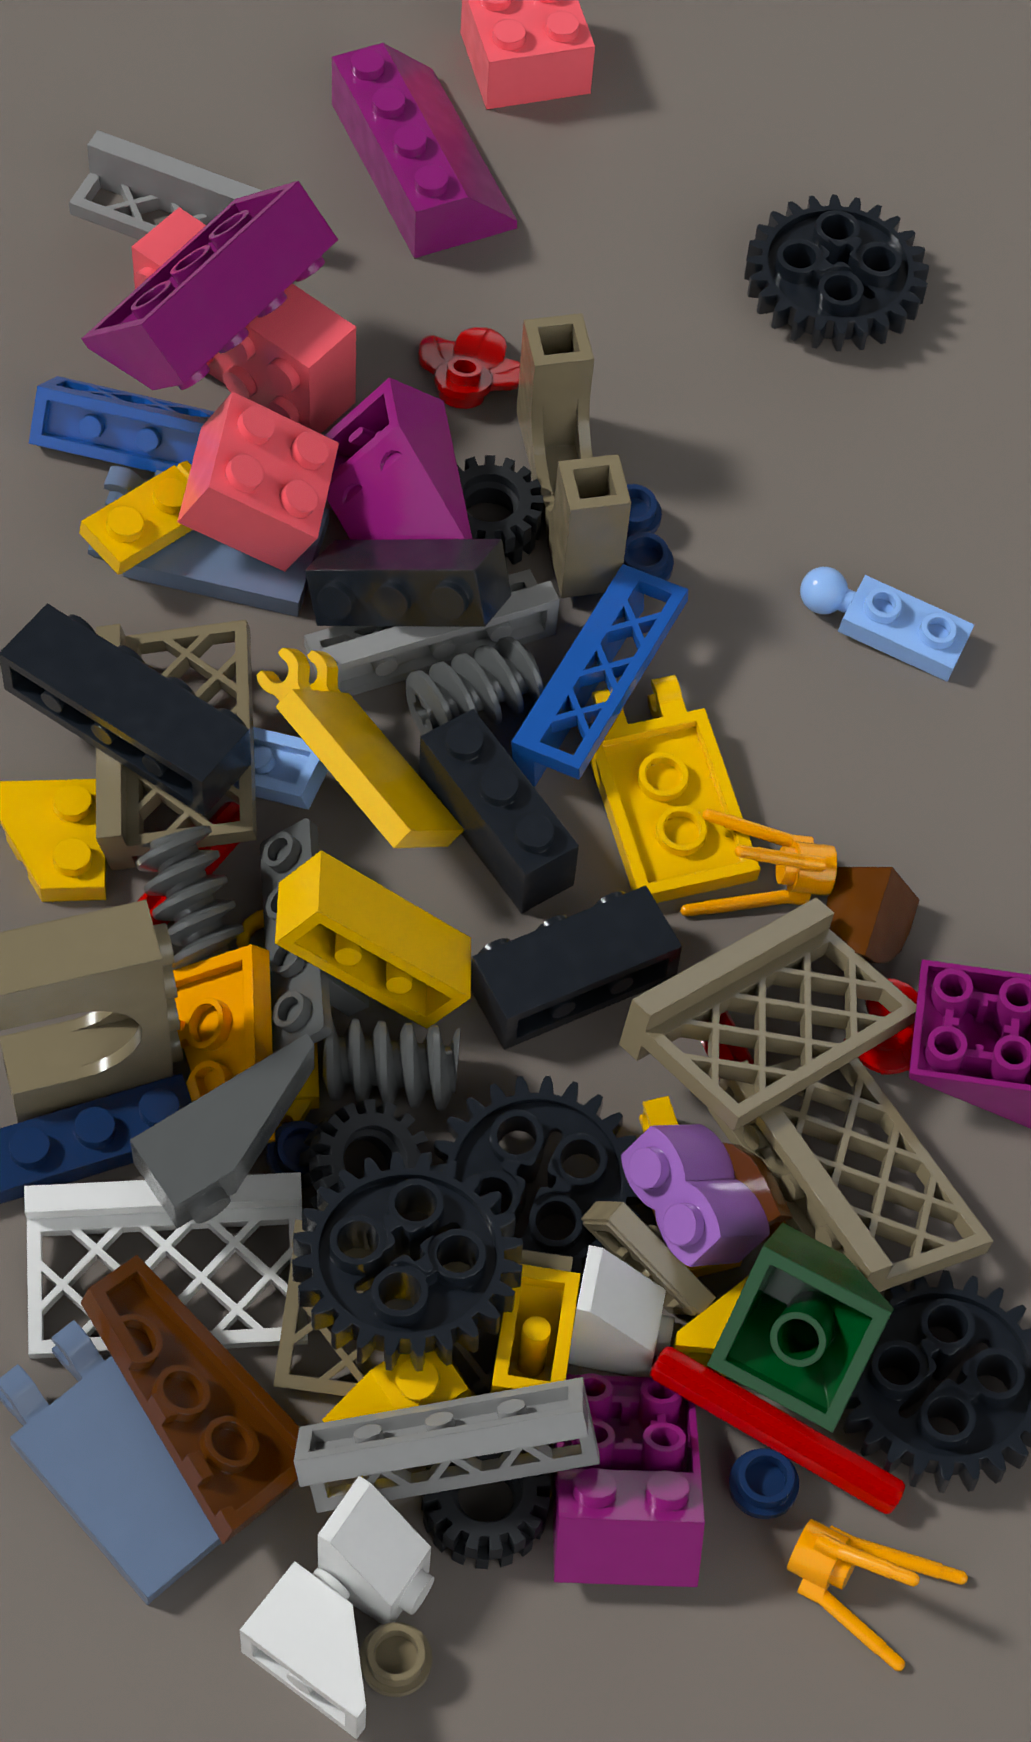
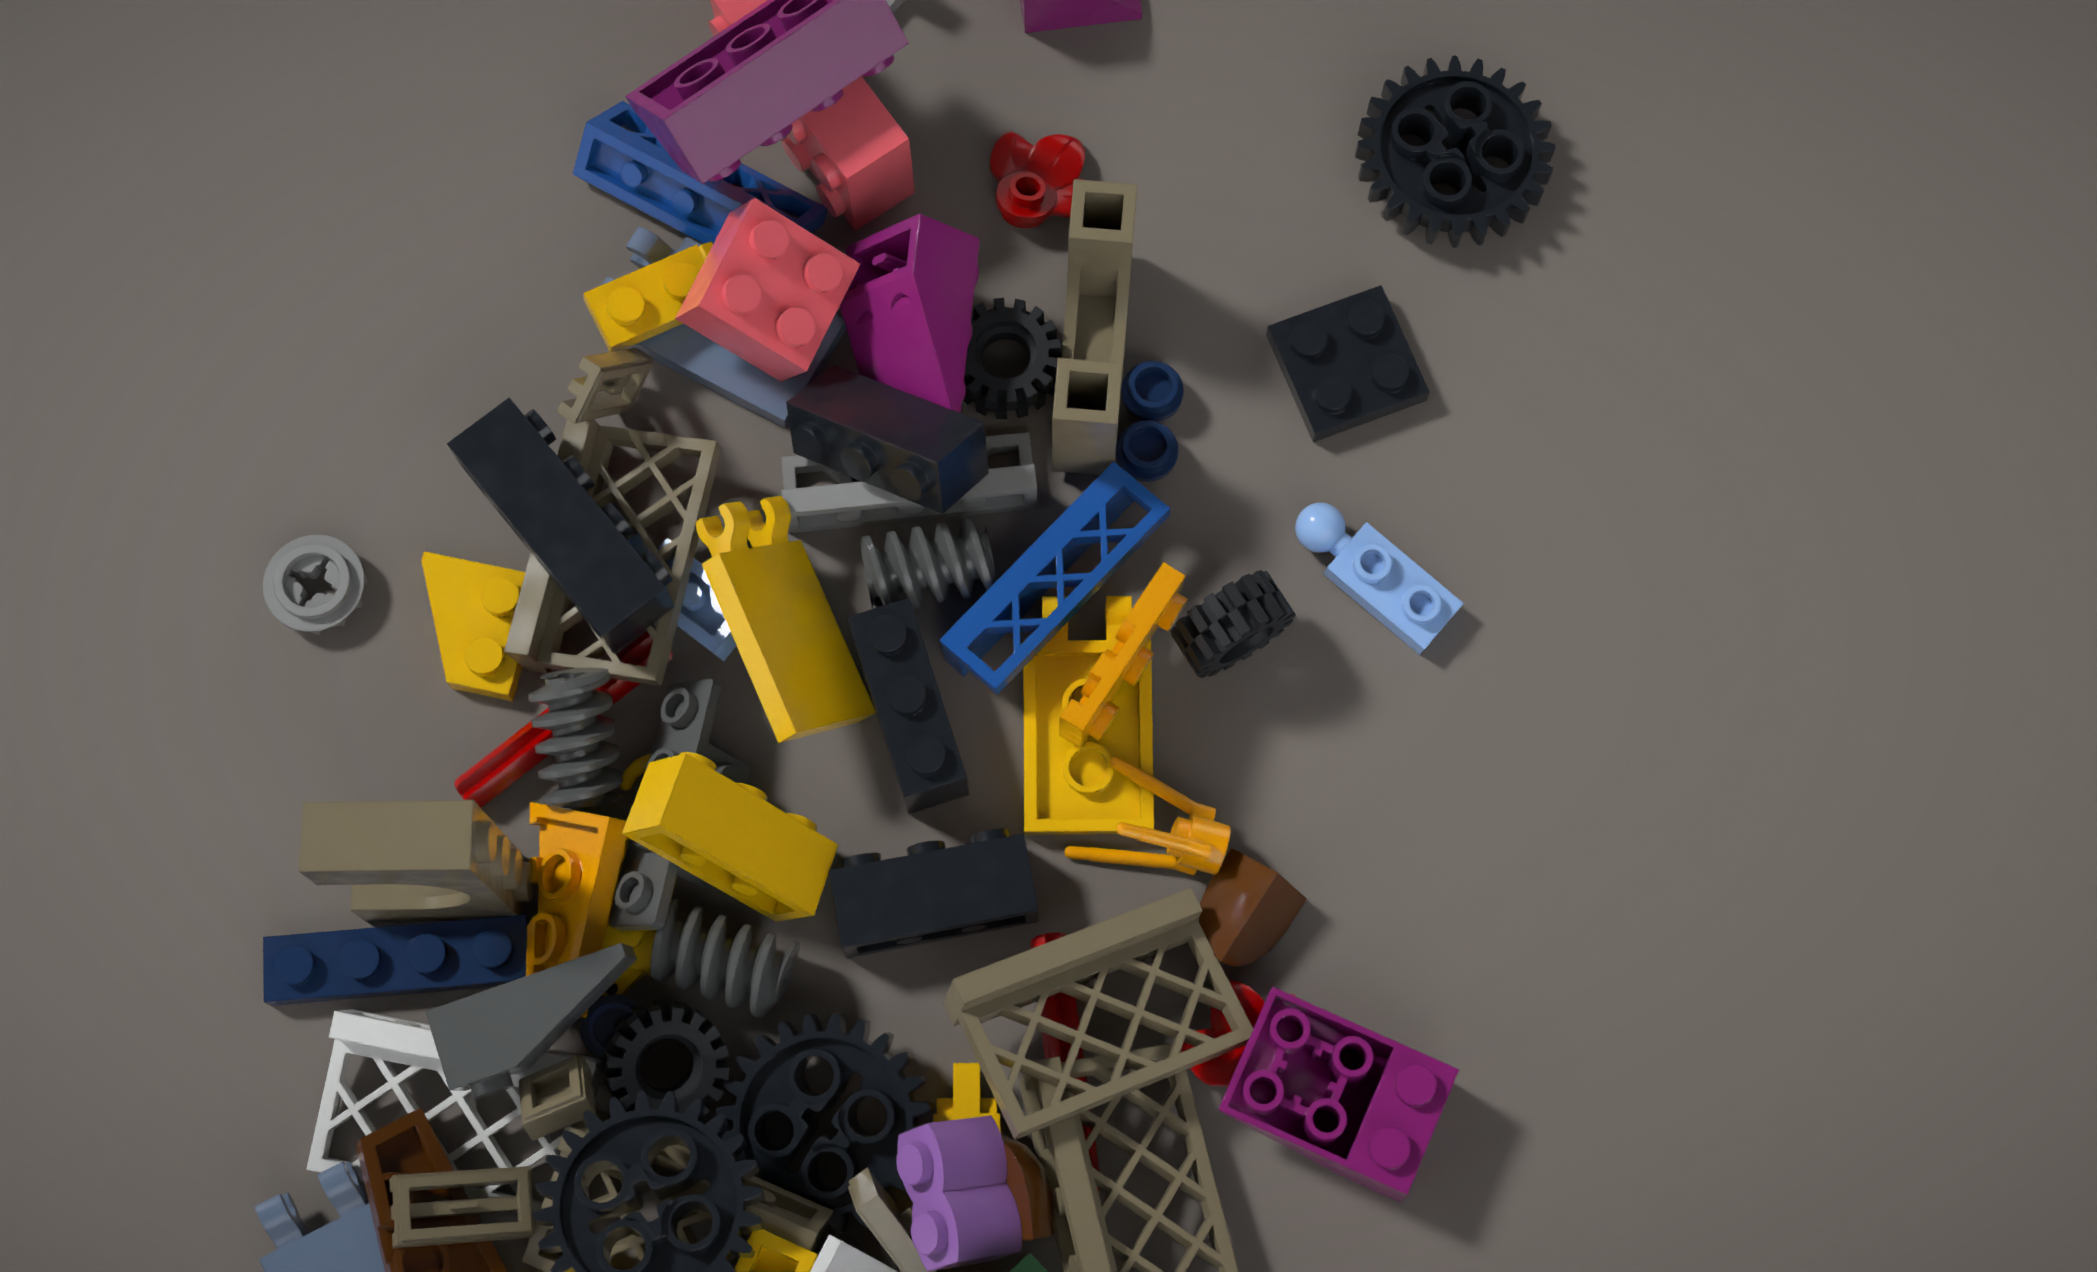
camera: 20 degrees right, 15 degrees up
none -> dark tan tile [389,1166,535,1248]
none -> dark tan tile [519,1054,596,1141]
none -> dark tan tile [556,347,654,424]
none -> light orange wing [1059,562,1188,749]
none -> black tyre [1170,570,1296,678]
none -> black plate [1266,285,1430,442]

